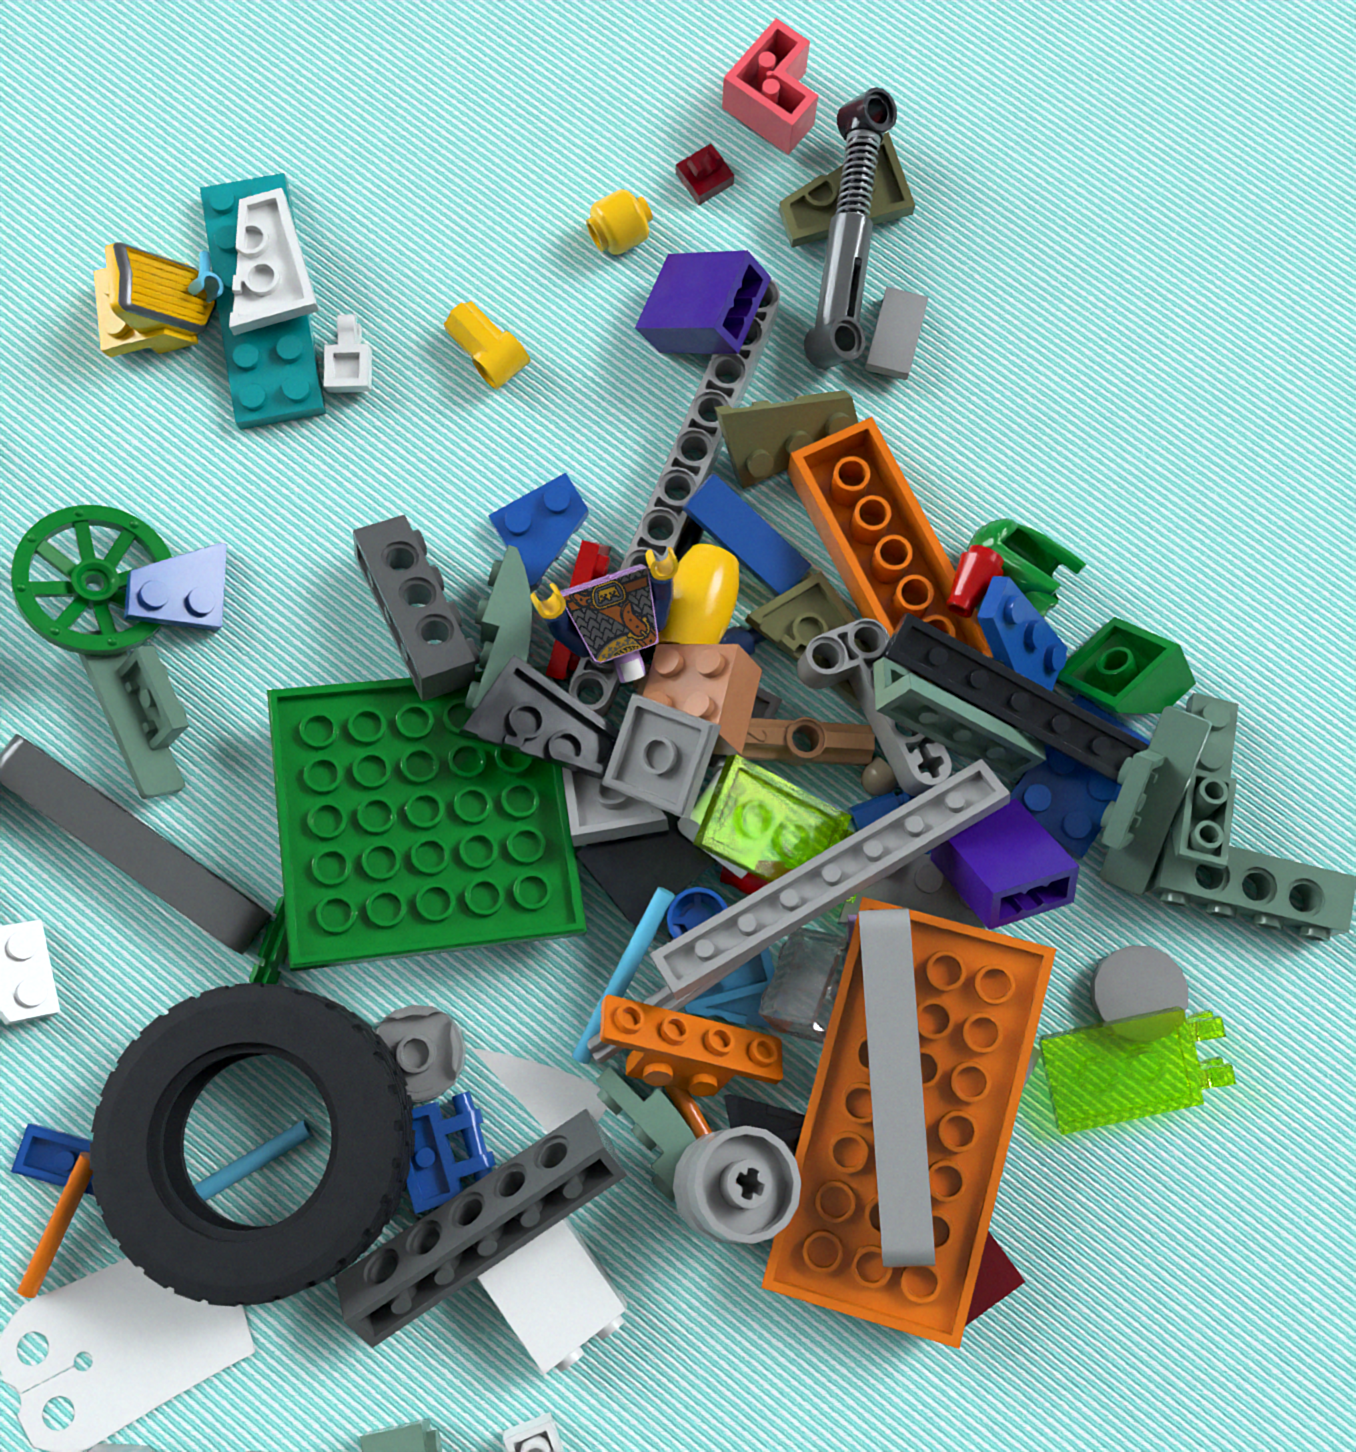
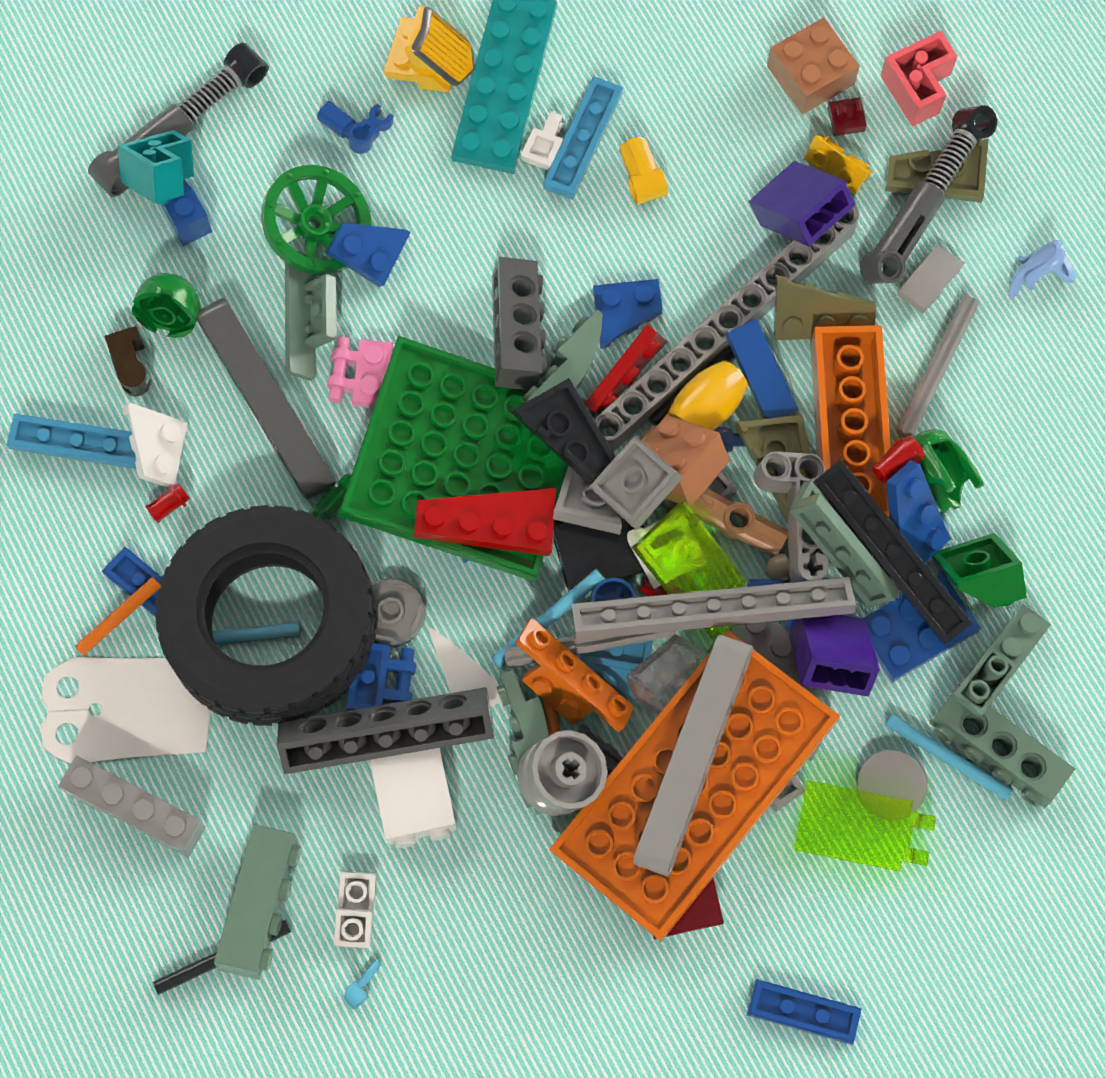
camera: 25 degrees right, 5 degrees down
medium azure hand [188,251,224,303] -> none
white wing [229,188,319,335] -> none
torso [530,547,679,683] -> none
yellow head [586,189,653,256] -> none
sand green bracket [1099,706,1212,896] -> none
none -> red pin [145,483,190,523]
none -> blue bar [317,101,394,154]
none -> bright pink plate [327,336,394,408]
none -> red wing [413,488,556,556]
none -> dark azure plate [543,76,623,200]
none -> blue tile [746,979,862,1045]
none -> nougat brick [767,17,860,115]
none -> yellow hinge [804,135,873,195]
none -> medium azure piece [885,714,1013,800]
none -> light grey axle [896,295,979,438]
none -> light blue piece [1009,240,1076,300]

